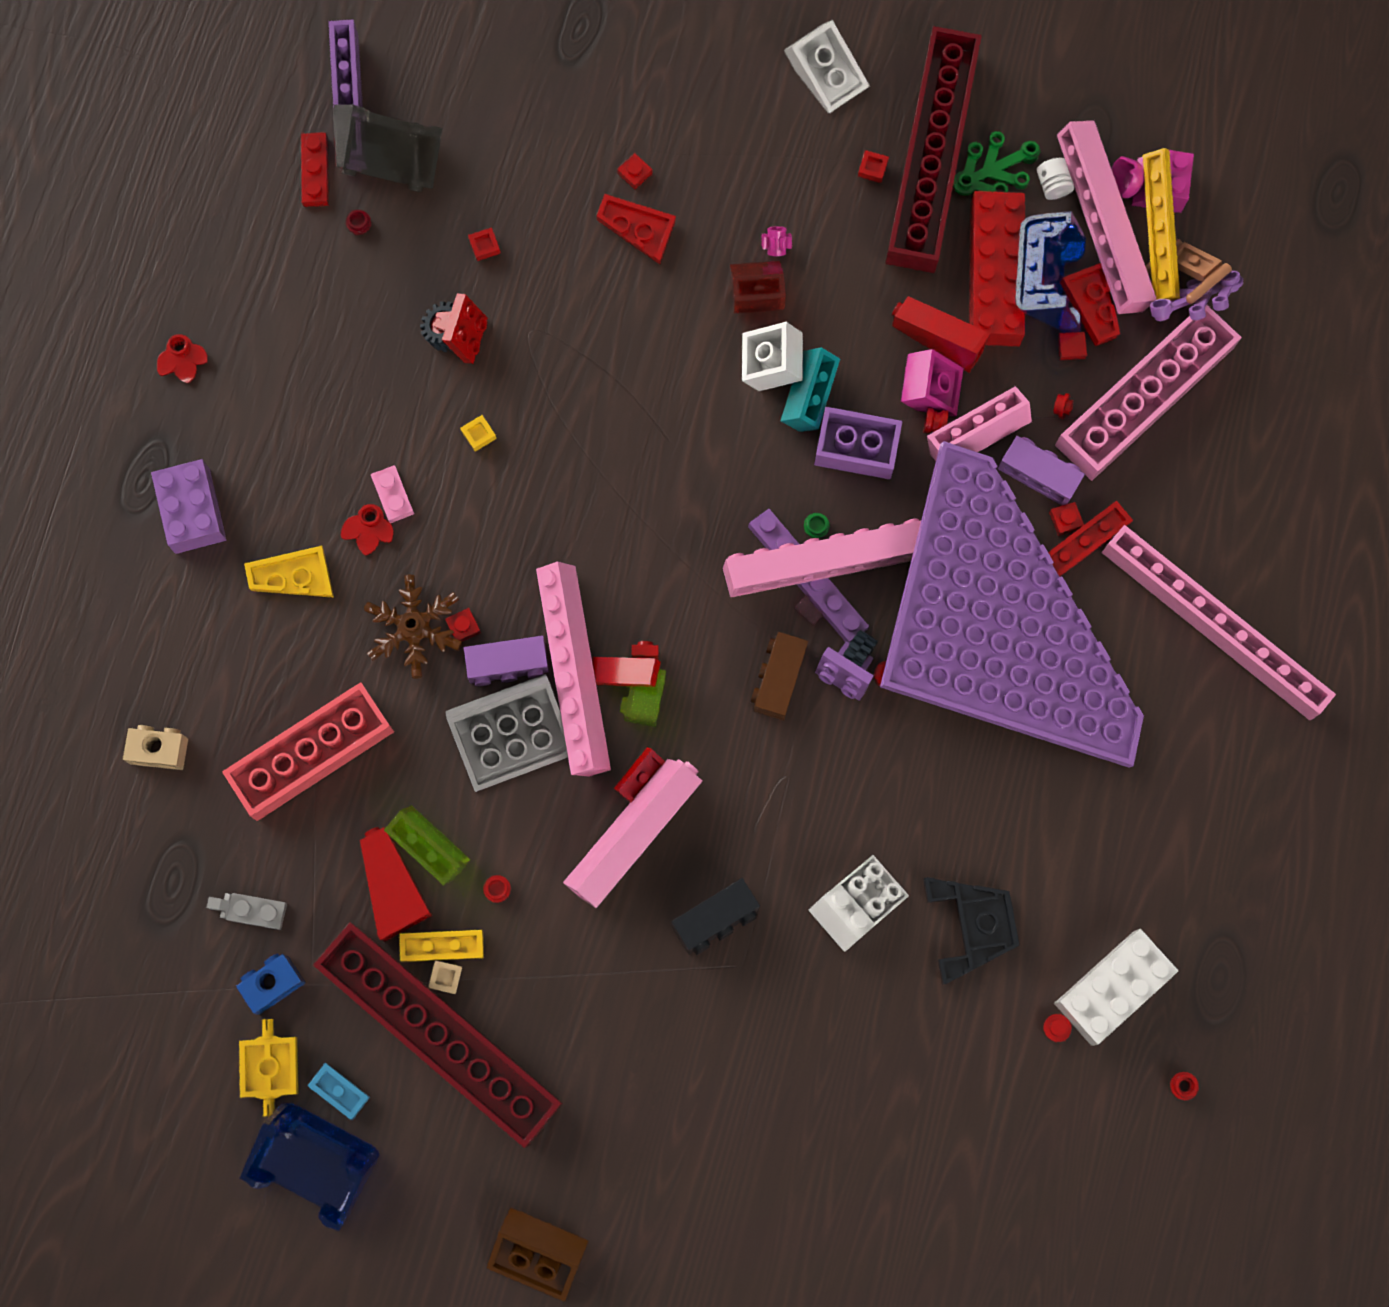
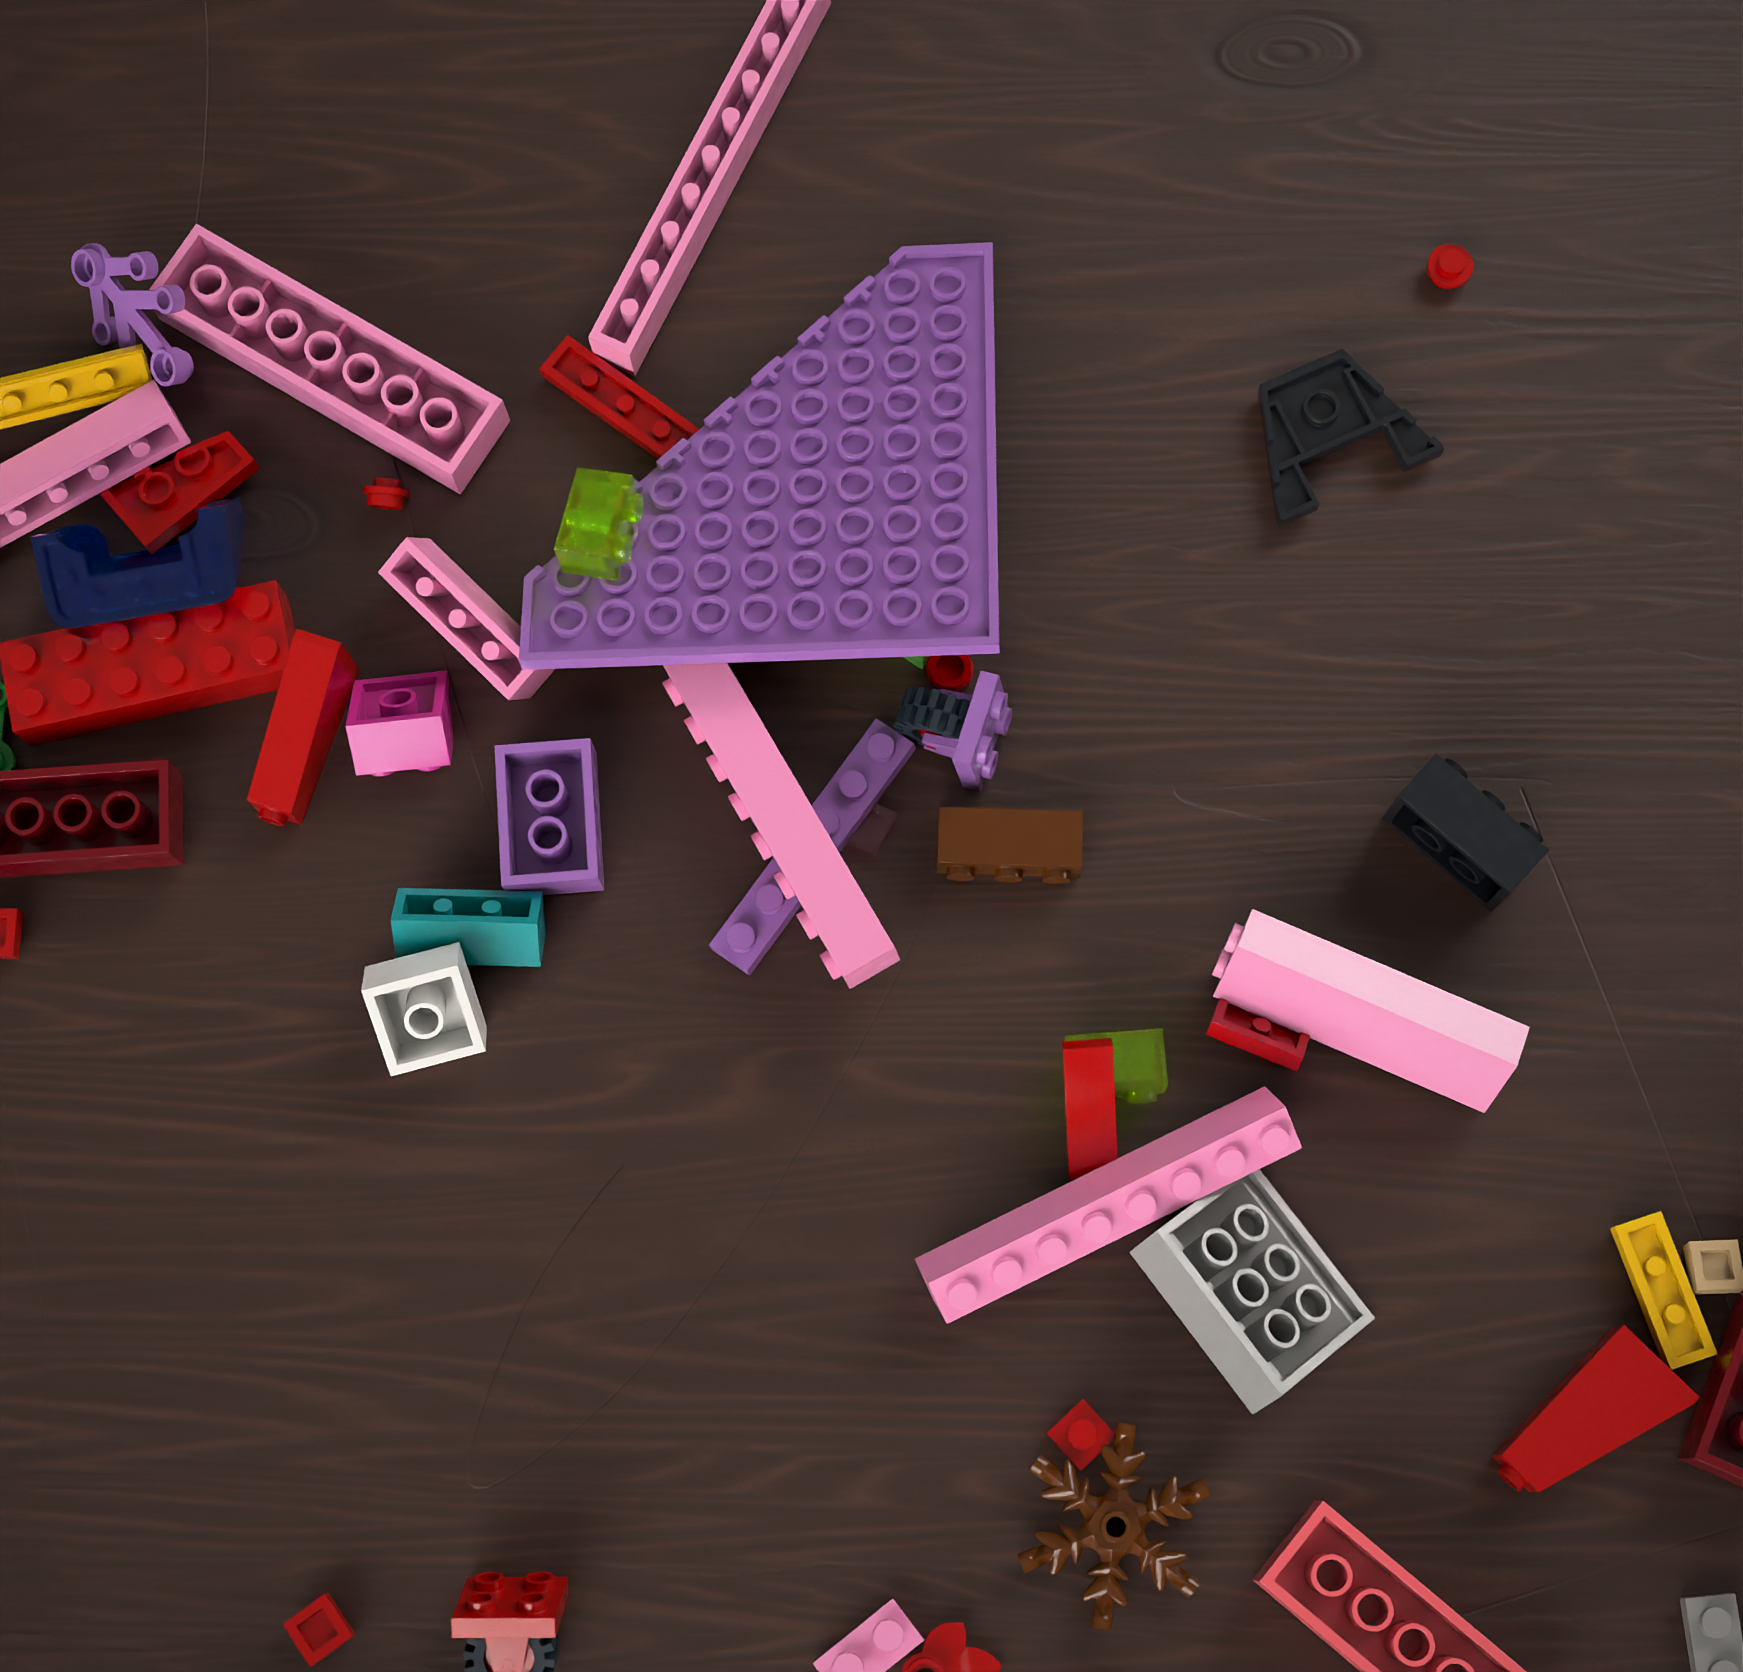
camera: 100 degrees left, 0 degrees up
clear neon green brick [384,805,470,886] -> none
yellow plate [460,415,497,452] -> none
medium lavender brick [464,636,549,686] -> none
red plate [483,875,511,903] -> none
red wing [597,194,676,264] -> none
red plate [617,153,653,190] -> none
red plate [632,641,659,660] -> none
clear red slope [730,261,786,313] -> none
dark pink gear [762,226,792,256] -> none
green plate [804,513,830,539] -> none
white slope [809,855,909,952] -> none
red wheel [923,407,949,434] -> none
medium lavender brick [998,436,1085,506] -> none
red plate [1049,502,1084,536] -> none
white brick [1054,929,1178,1046] -> none
red tile [1058,332,1087,360] -> none
nougat plate [1145,239,1232,304] -> none
red plate [1170,1072,1199,1100] -> none
none -> clear neon green brick [554,467,644,581]

